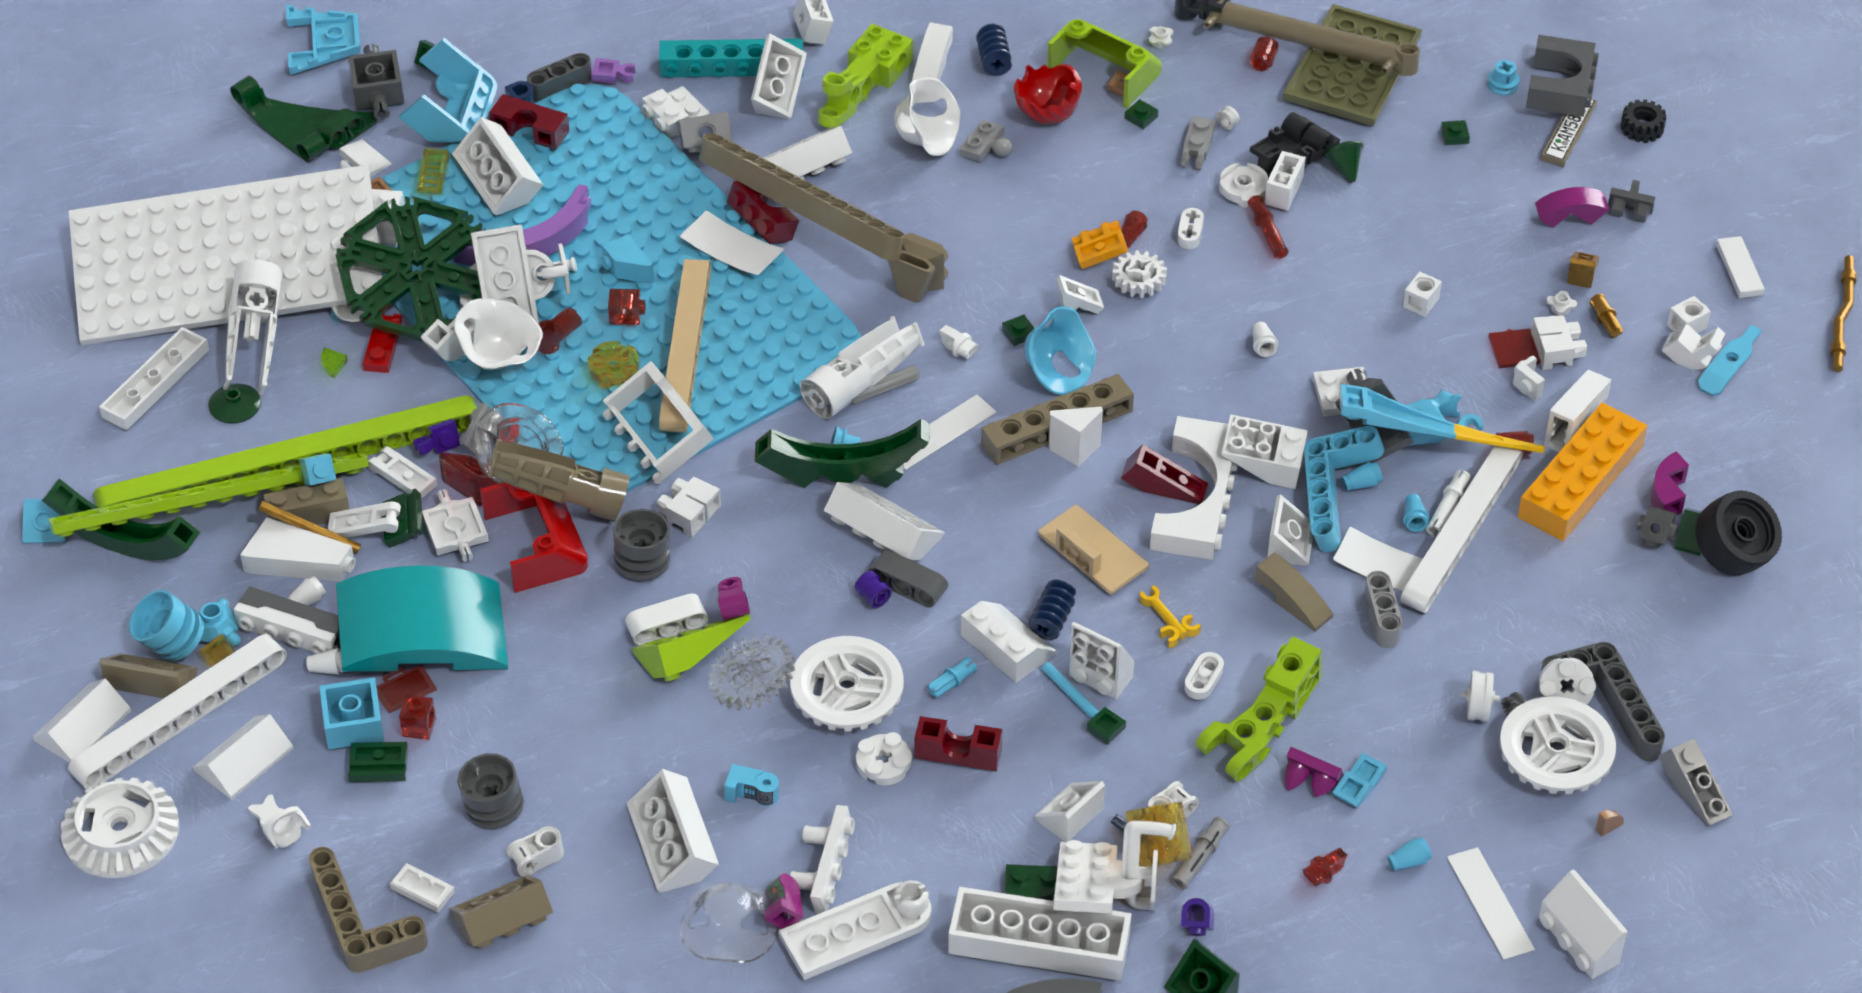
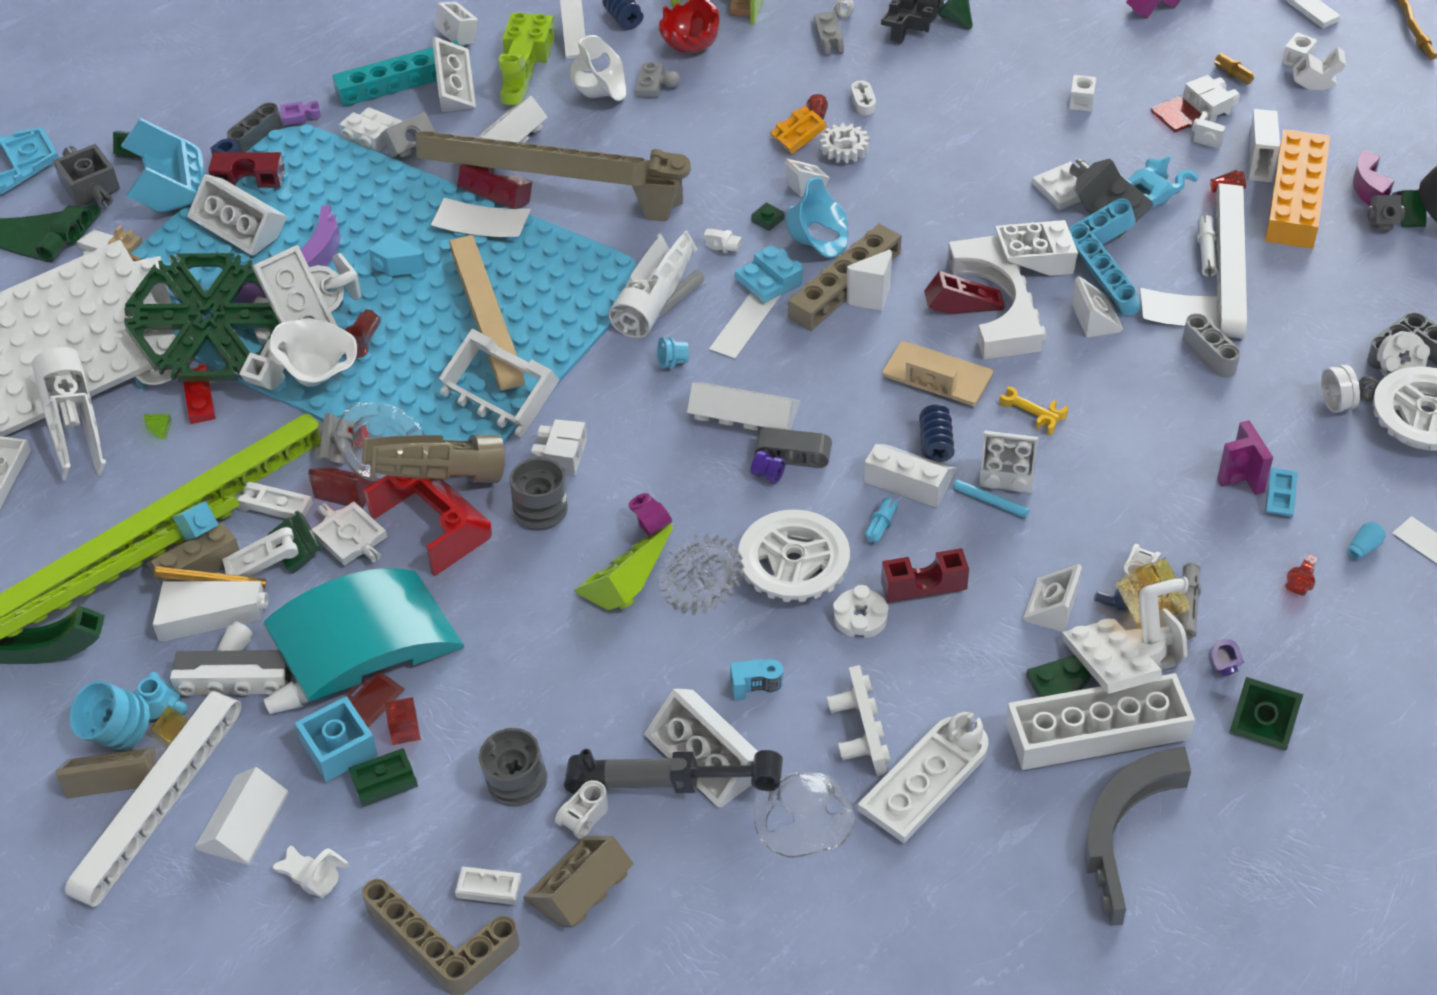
camera: 20 degrees left, 0 degrees up
white slope [32,678,131,763] -> none
white gear [61,778,179,878] -> none
dark green dish [209,383,261,424] -> none
dark purple plate [413,418,461,455] -> none
clear yellow slope [417,148,450,194] -> none
clear yellow plate [587,341,640,388] -> none
clear red brick [608,289,646,325] -> none
white beam [625,593,708,645] -> none
dark green arch [755,419,930,488] -> none
magenta leg [764,873,803,929] -> none
dark green plate [1087,707,1126,744] -> none
dark green plate [1124,99,1159,129] -> none
white plate [1184,652,1224,700] -> none
lime brick [1195,636,1322,782] -> none
white plate [1219,163,1268,208] -> none
clear red pin [1247,195,1289,259] -> none
white cone [1252,322,1278,357] -> none
dark tan slope [1255,552,1333,632] -> none
white brick [1265,151,1305,210] -> none
magenta tile [1284,747,1344,797] -> none
medium azure plate [1339,384,1545,453] -> none
medium azure cone [1342,461,1383,491] -> none
medium azure cone [1403,494,1430,532] -> none
white plate [1547,291,1577,316] -> none
pearl gold slope [1567,251,1600,288] -> none
medium azure piece [1698,325,1763,396] -> none
none -> tan tile [108,225,142,254]
none -> black piece [564,749,783,794]
none -> dark tan plate [647,149,691,179]
none -> medium azure plate [735,245,803,303]
none -> magenta bracket [1217,420,1274,495]

